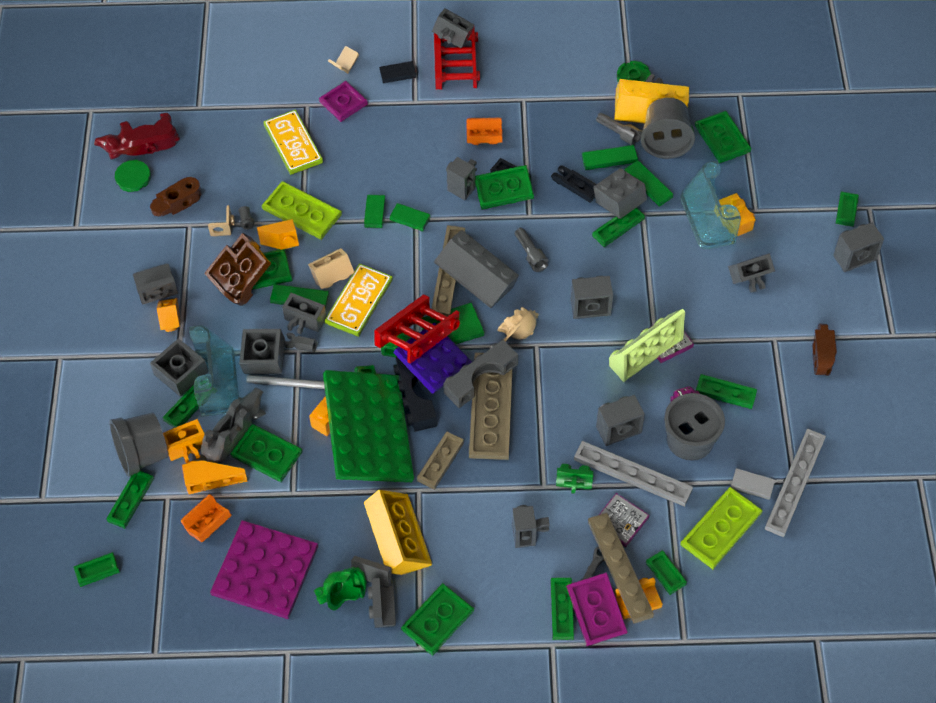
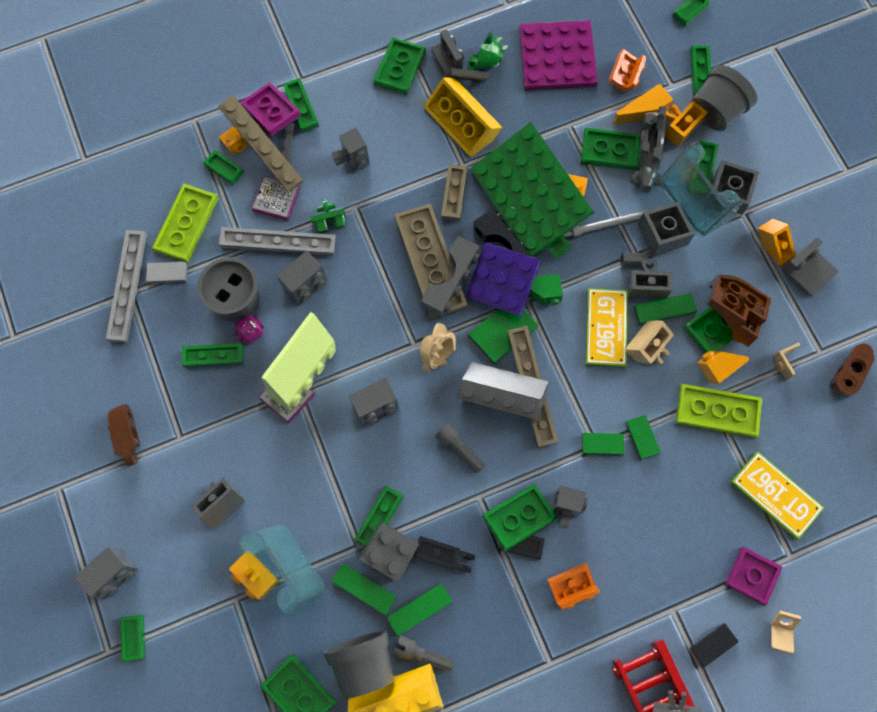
camera: 160 degrees right, 15 degrees up
dark grey pin [238,206,255,230] -> none
red fence [374,294,460,364] -> none

